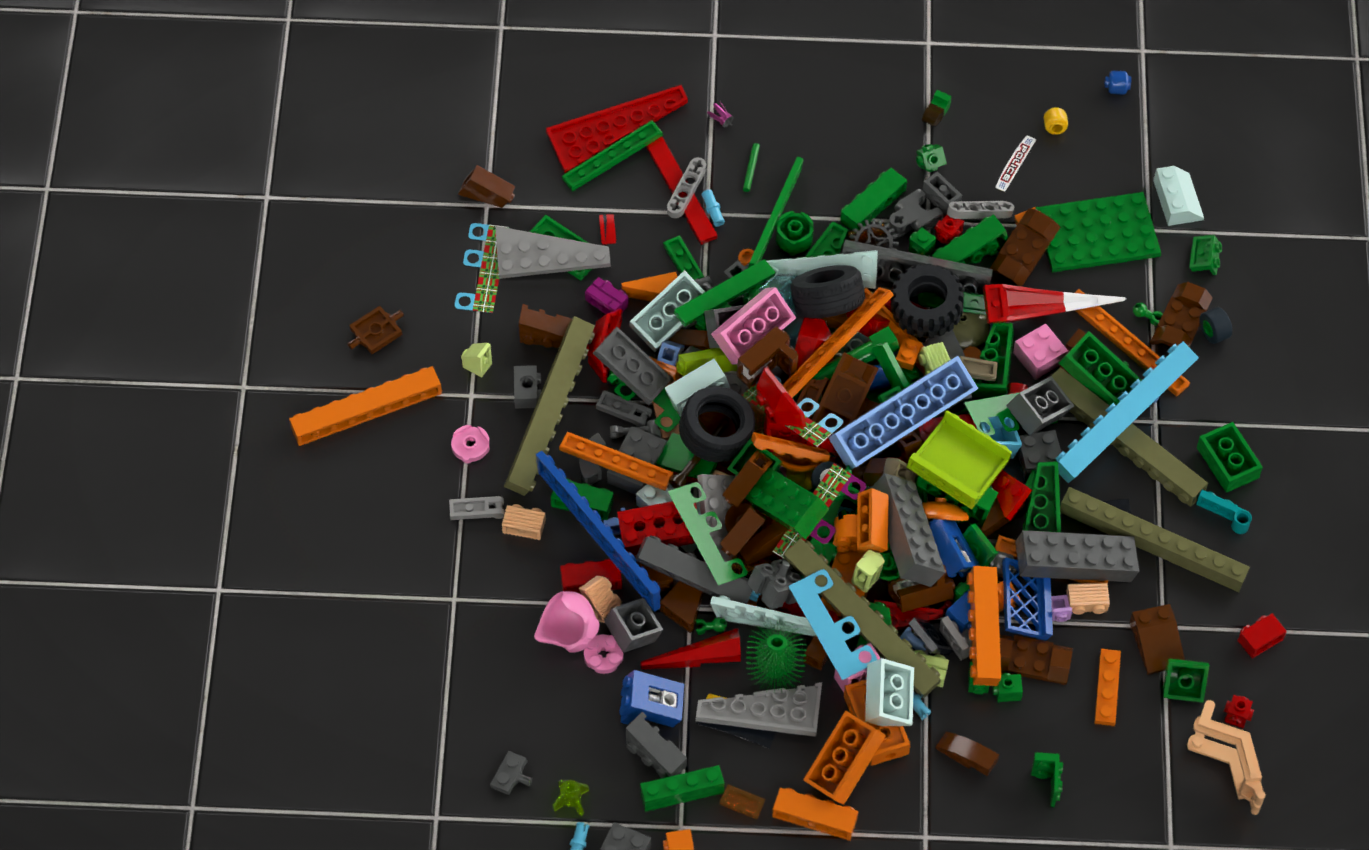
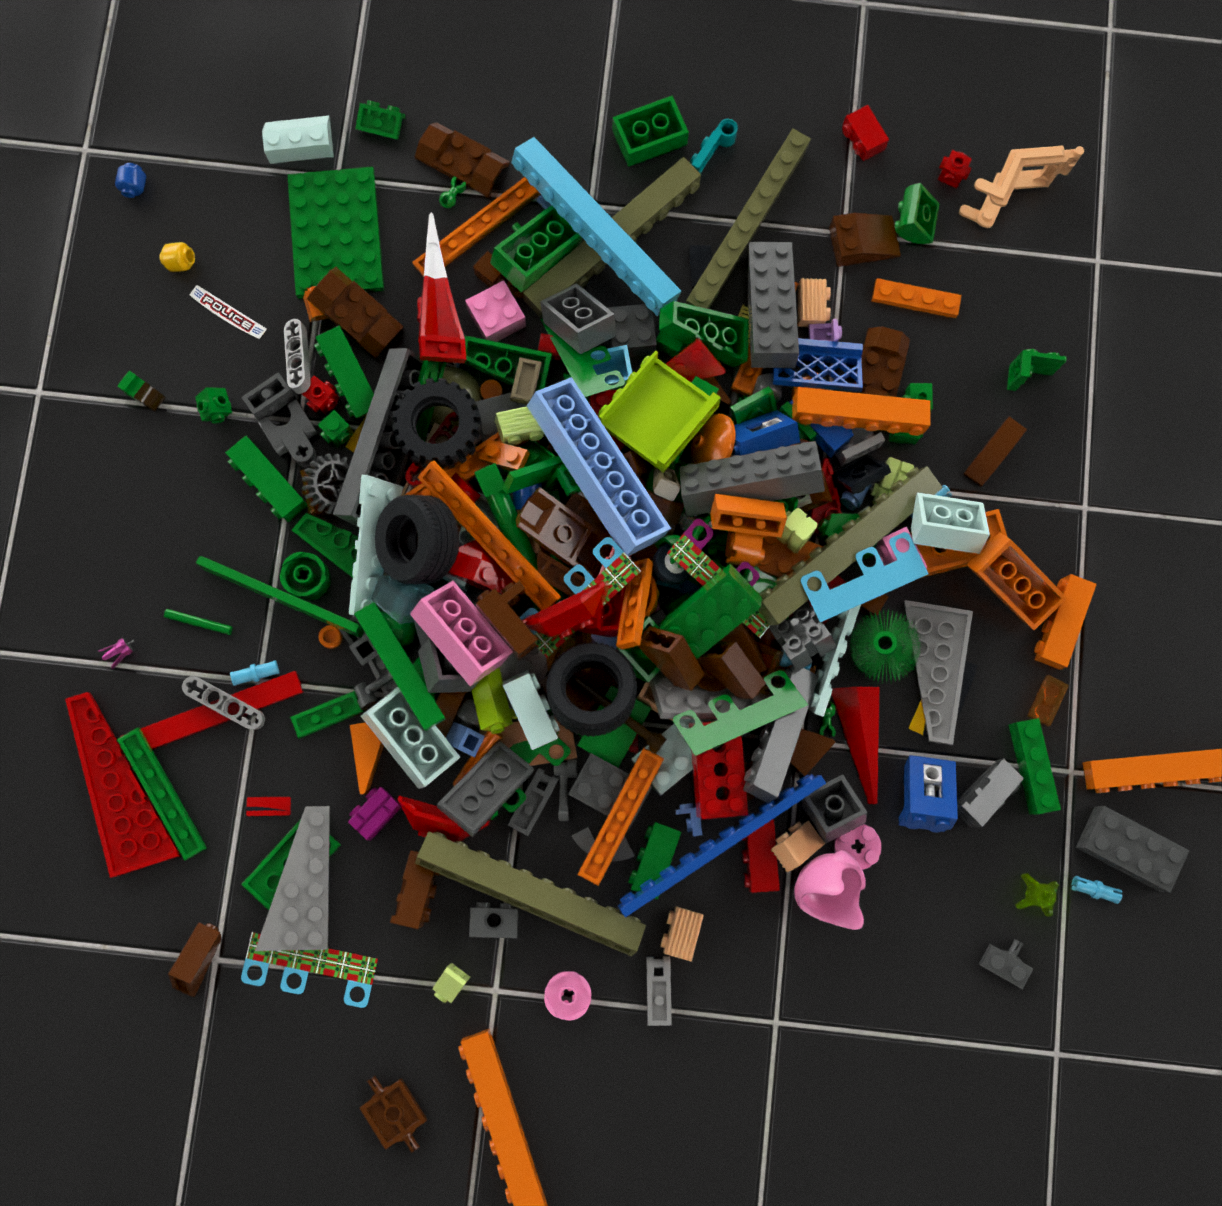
camera: 90 degrees left, 20 degrees up
black wheel [1200,307,1232,344] -> none

